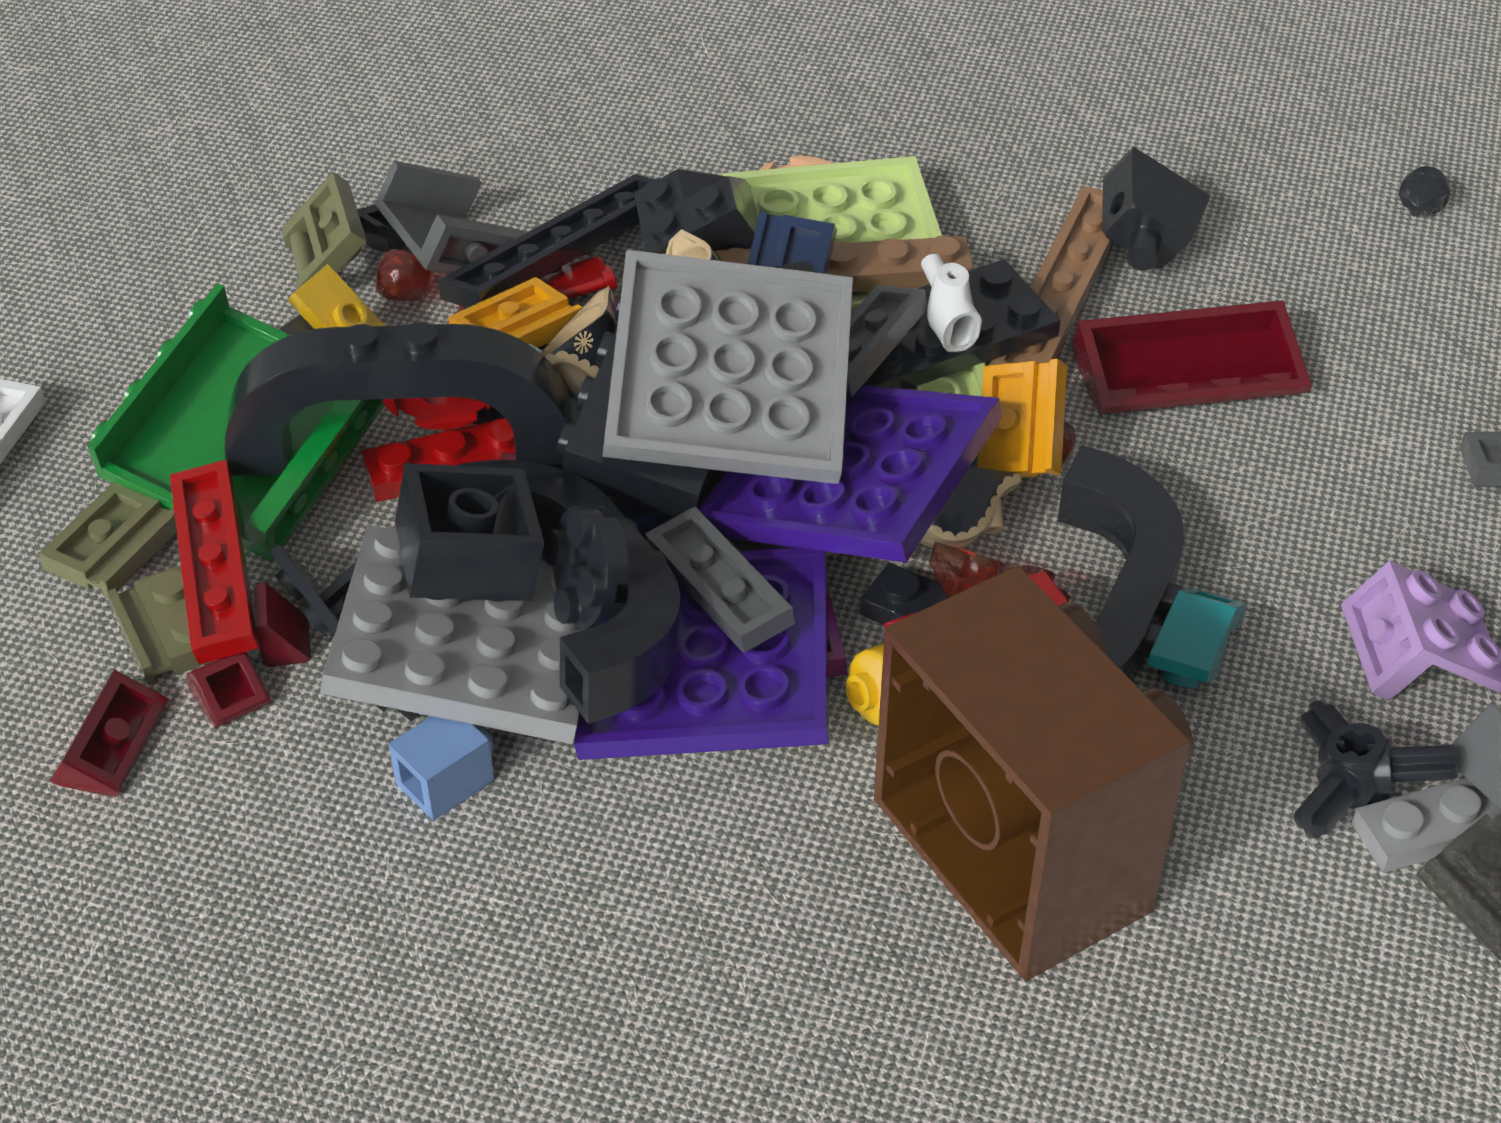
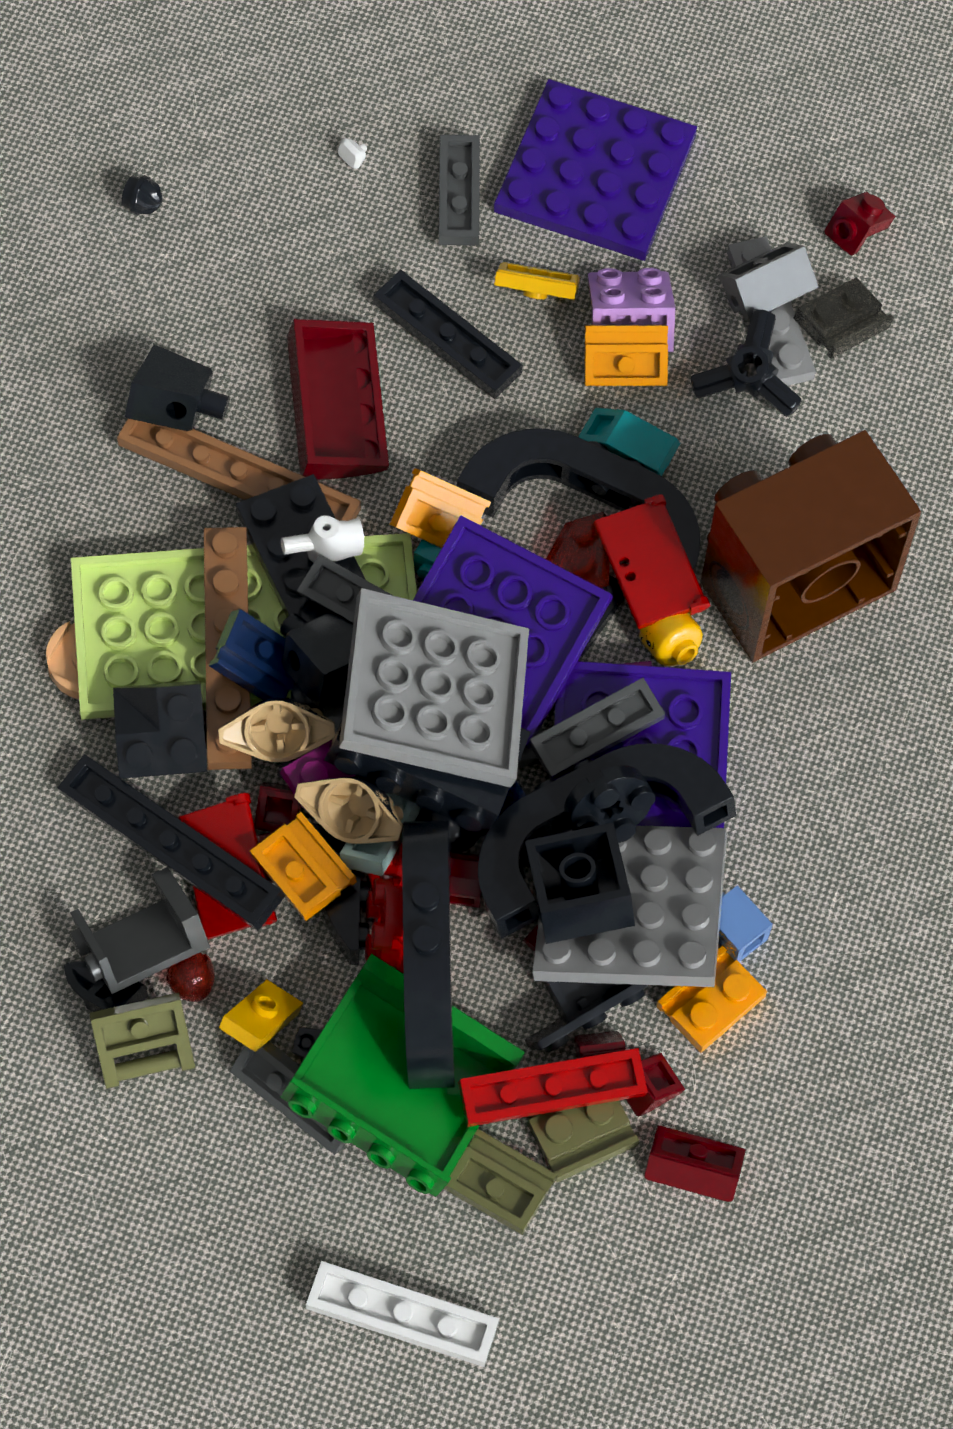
camera: 90 degrees left, 20 degrees up
none -> black plate [373,269,523,399]
none -> yellow plate [494,262,580,300]
none -> light orange plate [584,325,668,386]
none -> light orange plate [656,945,767,1053]

